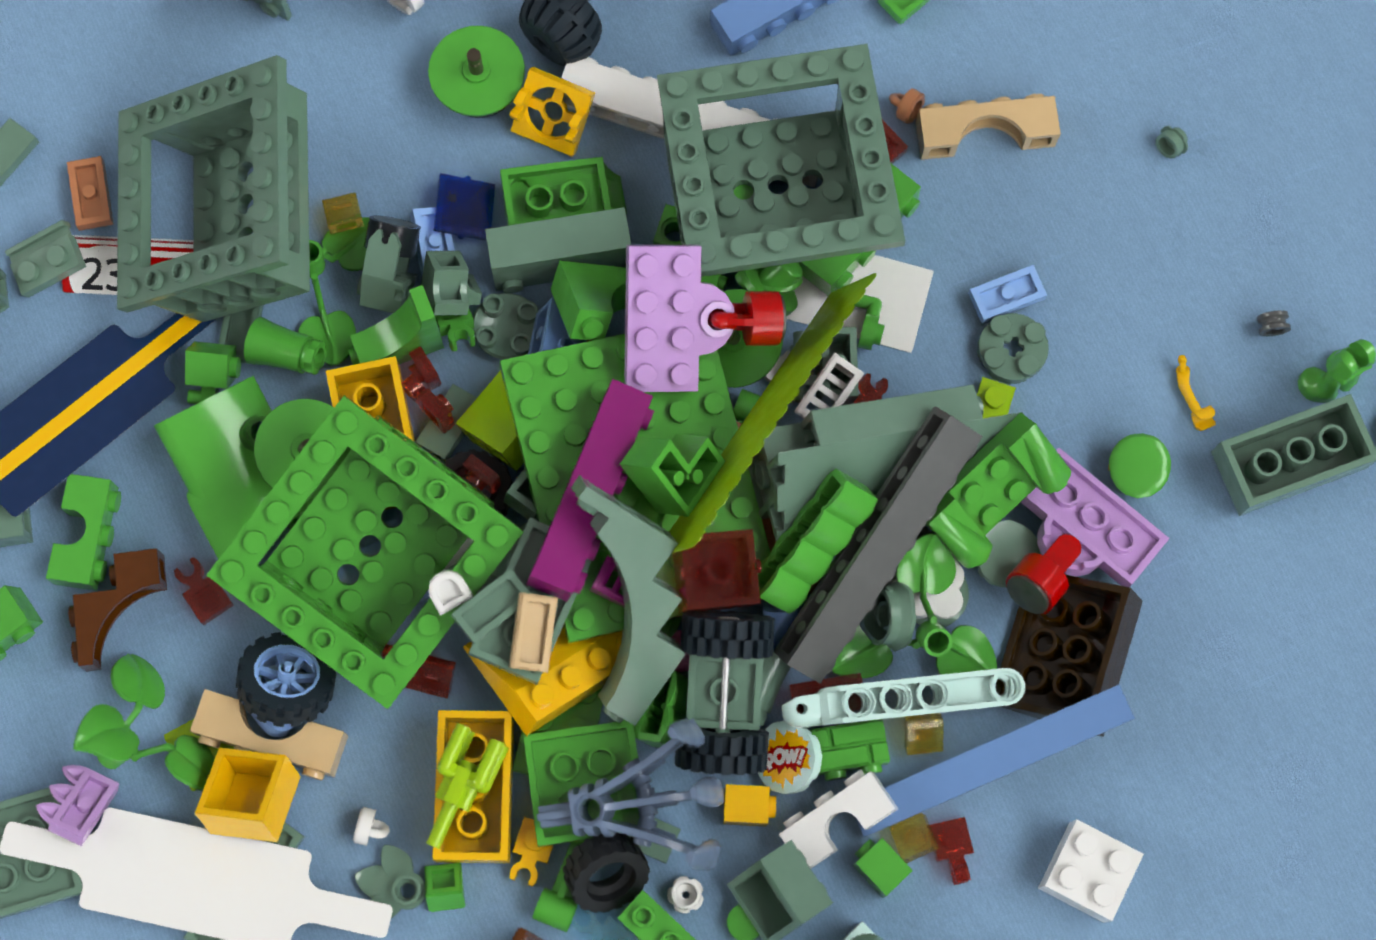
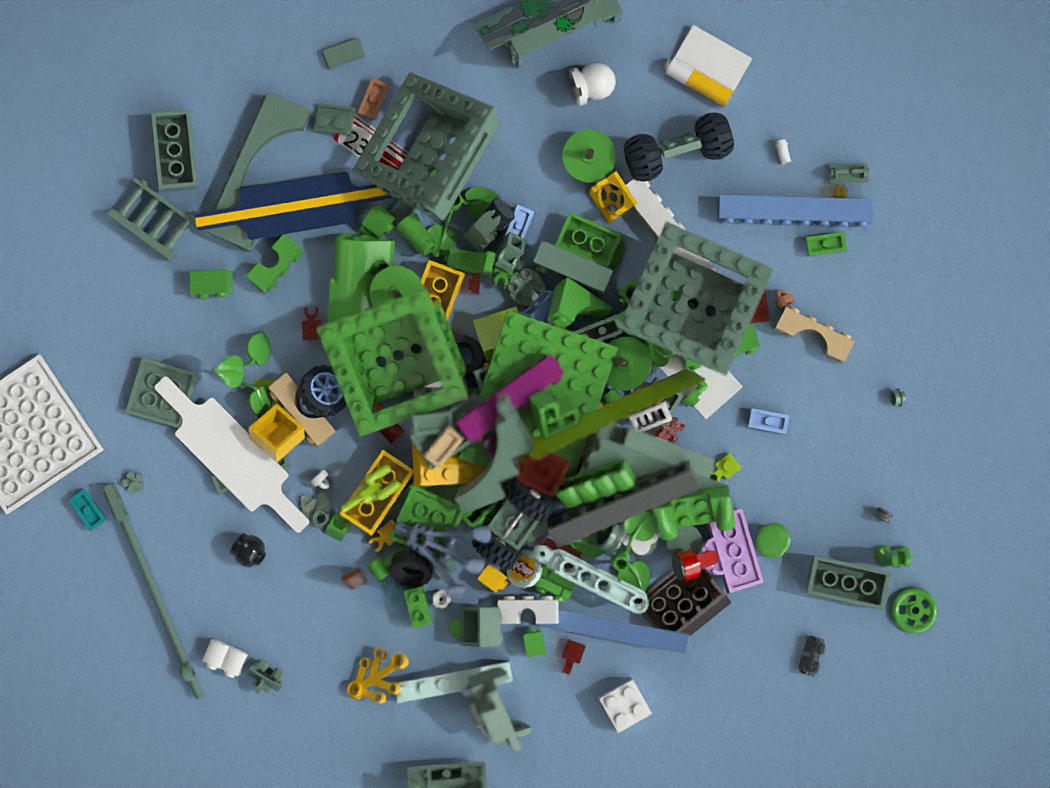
camera: 30 degrees right, 10 degrees up
lavender plate [36,765,119,846] -> none
reddish brown arch [68,548,167,672] -> none
clear yellow tile [322,192,364,234] -> none
clear red plate [402,374,455,434] -> none
sand green tile [415,384,477,461] -> none
white tile [429,570,474,616] -> none
clear blue piece [433,173,495,241] -> none
clear red plate [462,453,502,494] -> none
lavender plate [624,245,786,392] -> none
clear yellow plate [889,812,939,864] -> none
clear yellow plate [904,713,943,755] -> none
sand green plate [977,313,1049,384] -> none
yellow piece [1176,355,1216,431] -> none
none -> clear smoke hinge [798,635,826,677]

